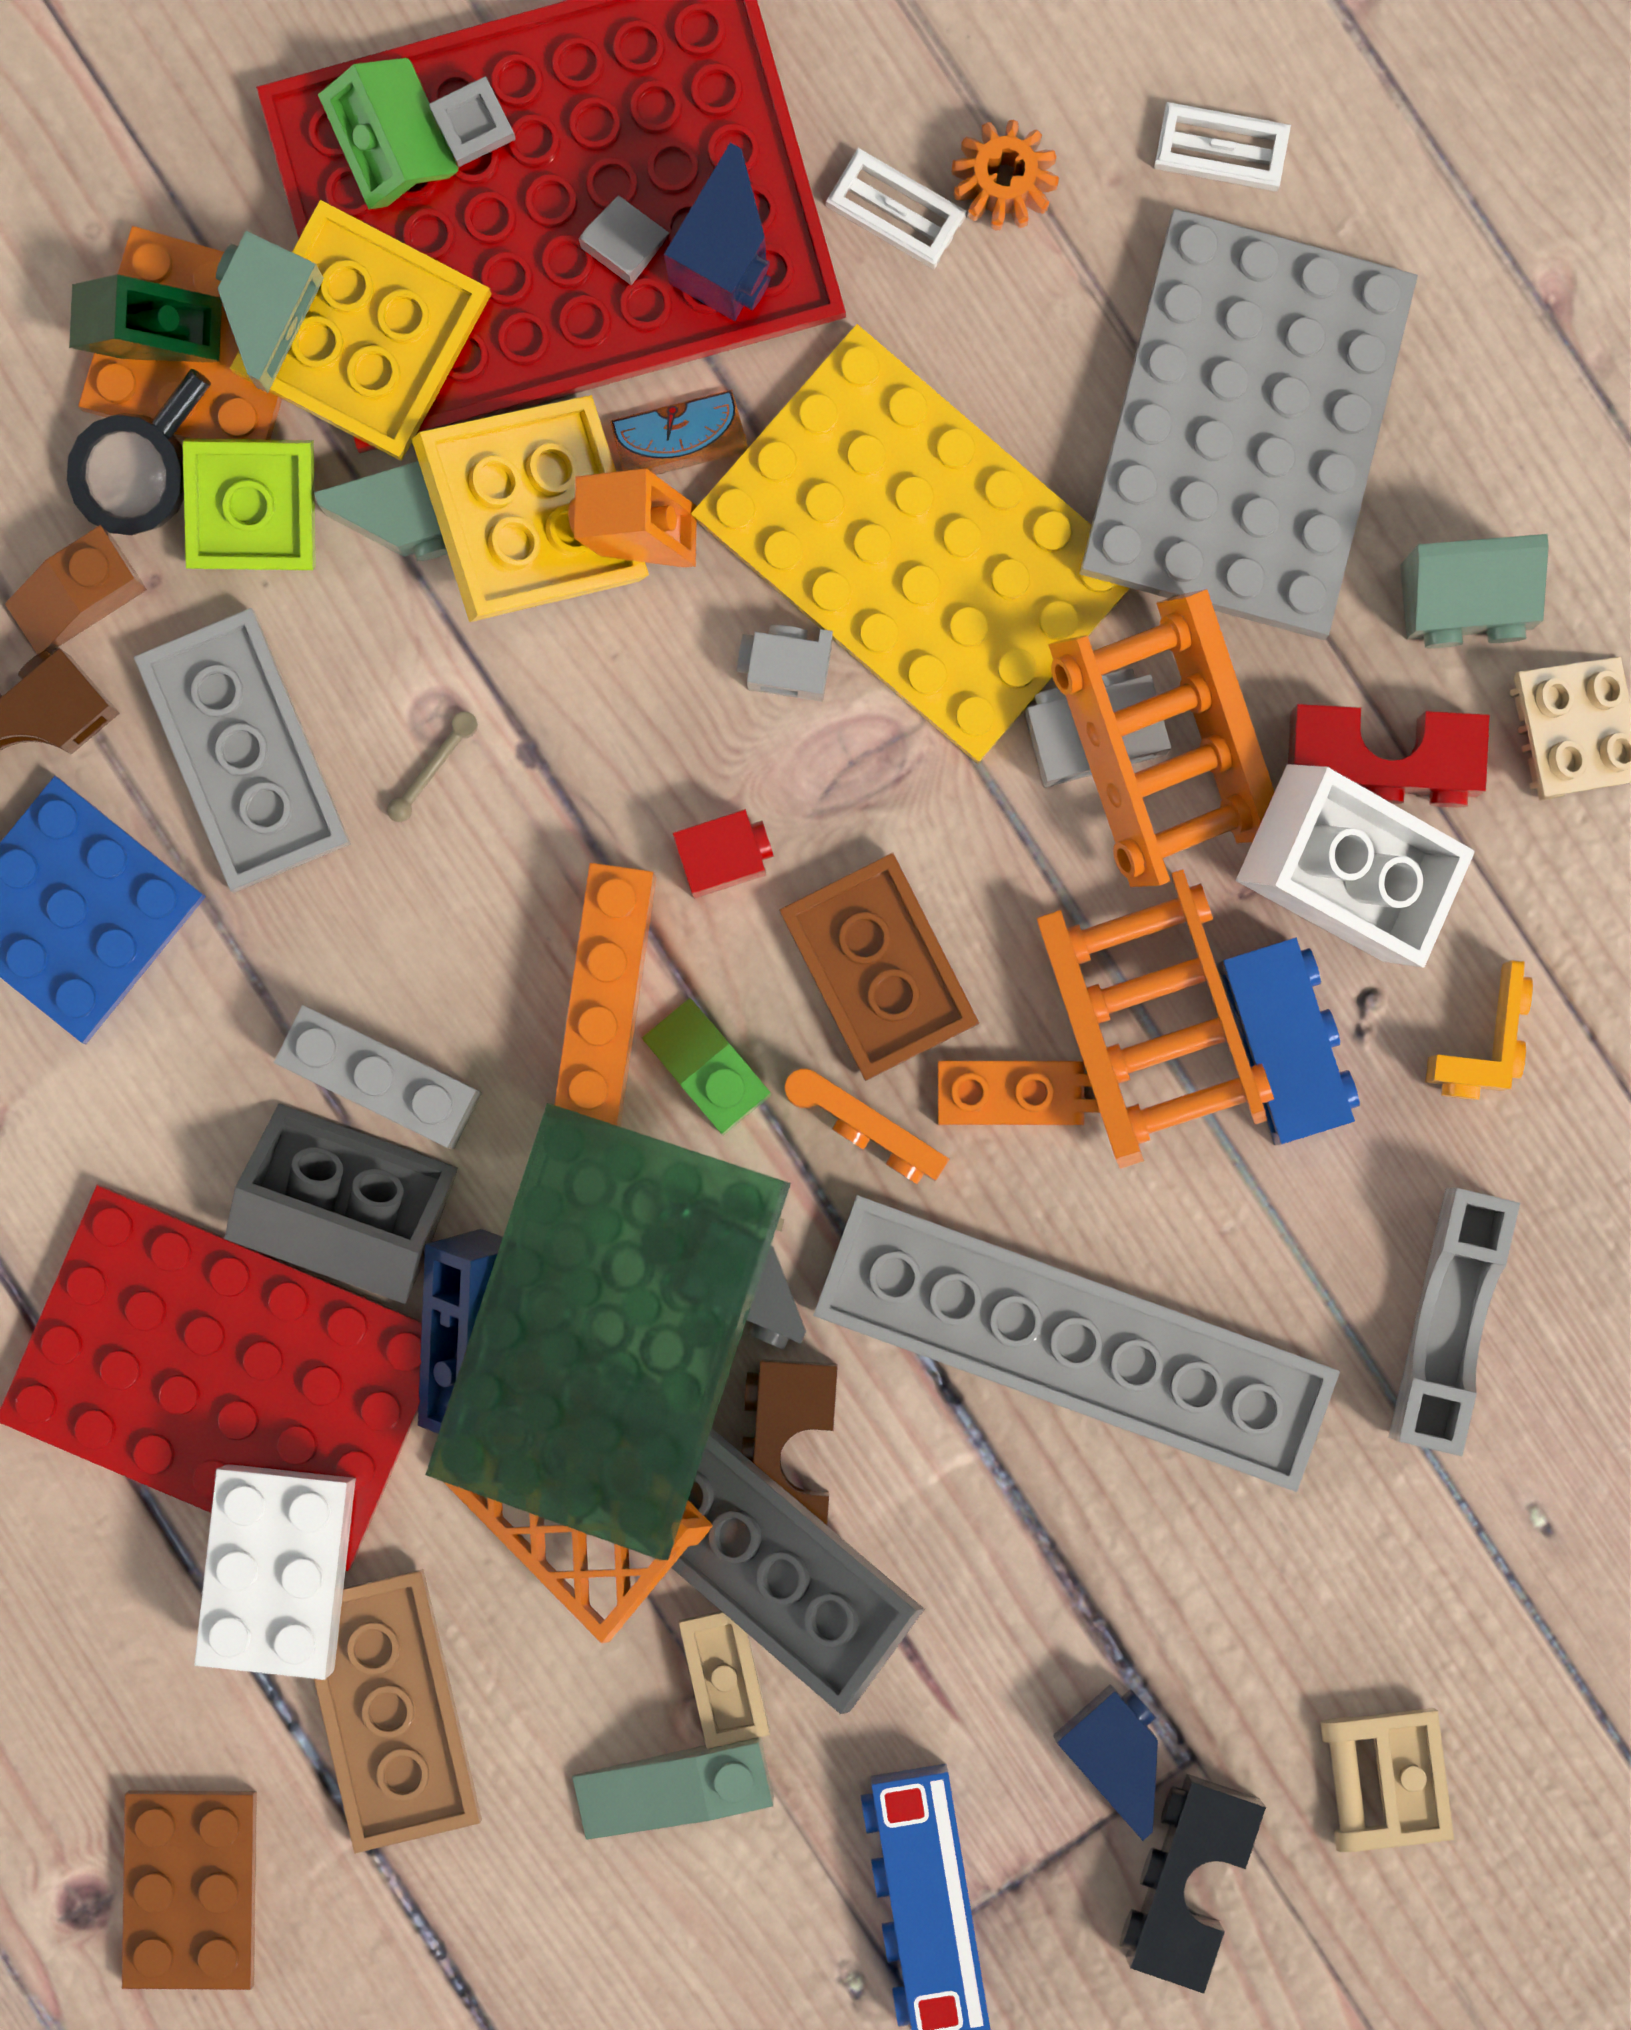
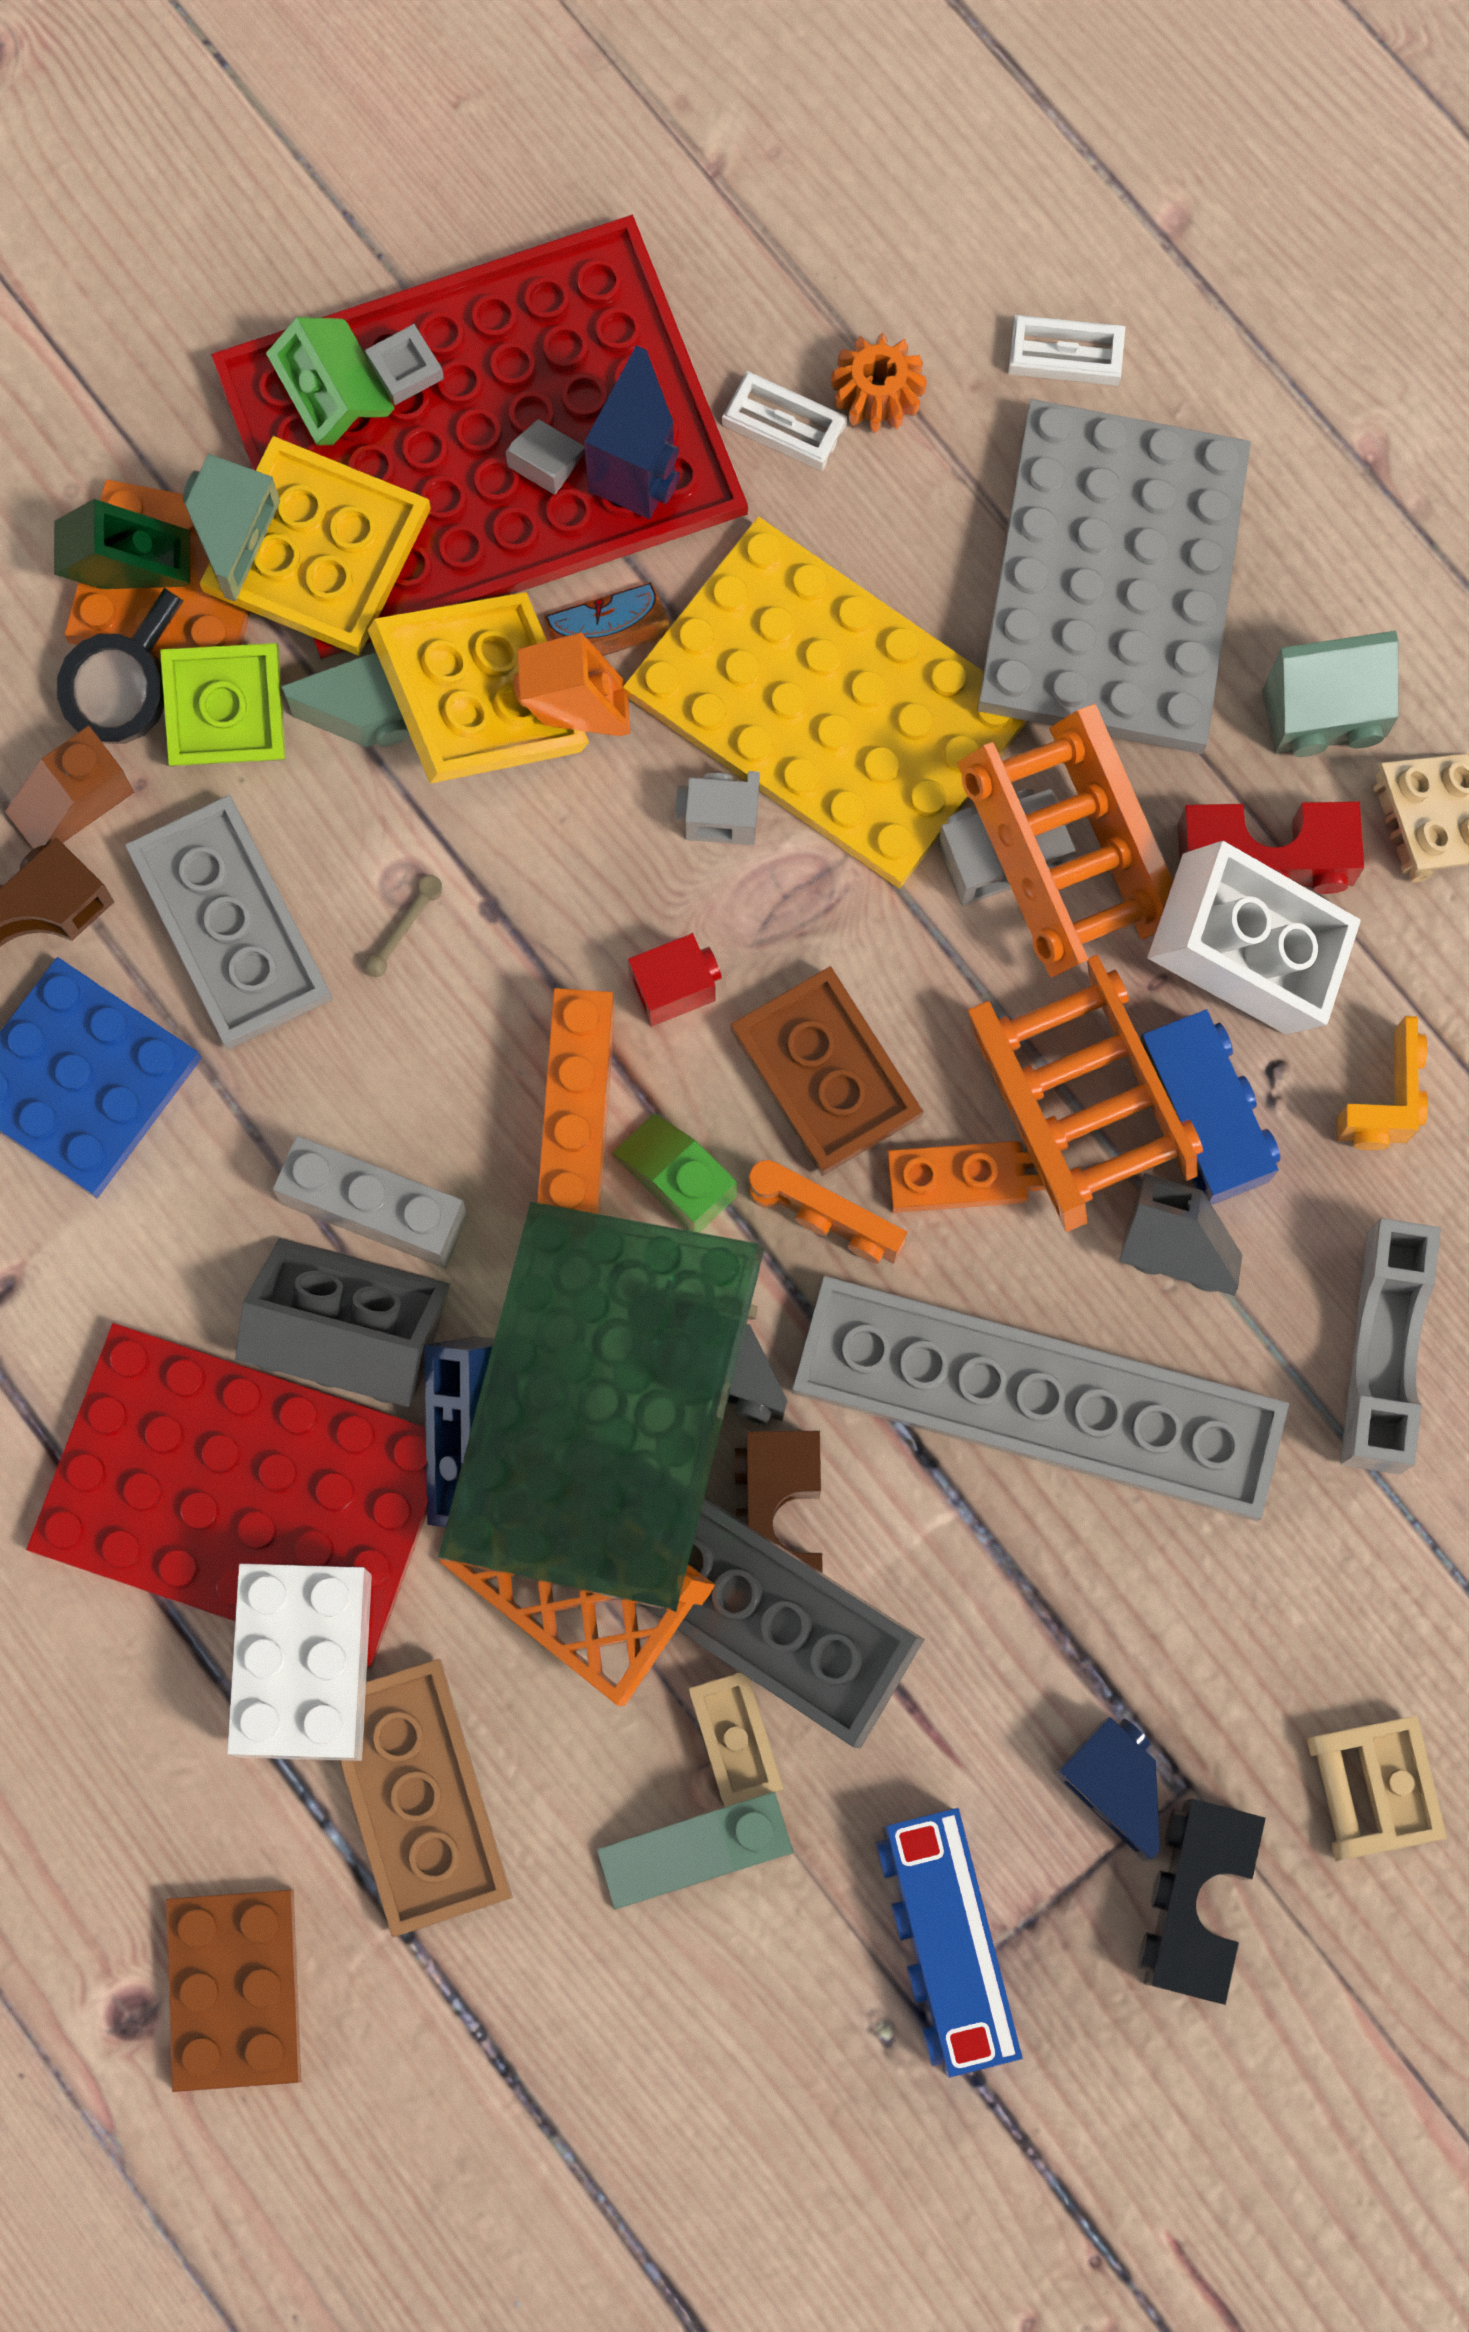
camera: 10 degrees left, 10 degrees down
none -> dark grey slope [1119,1173,1242,1296]

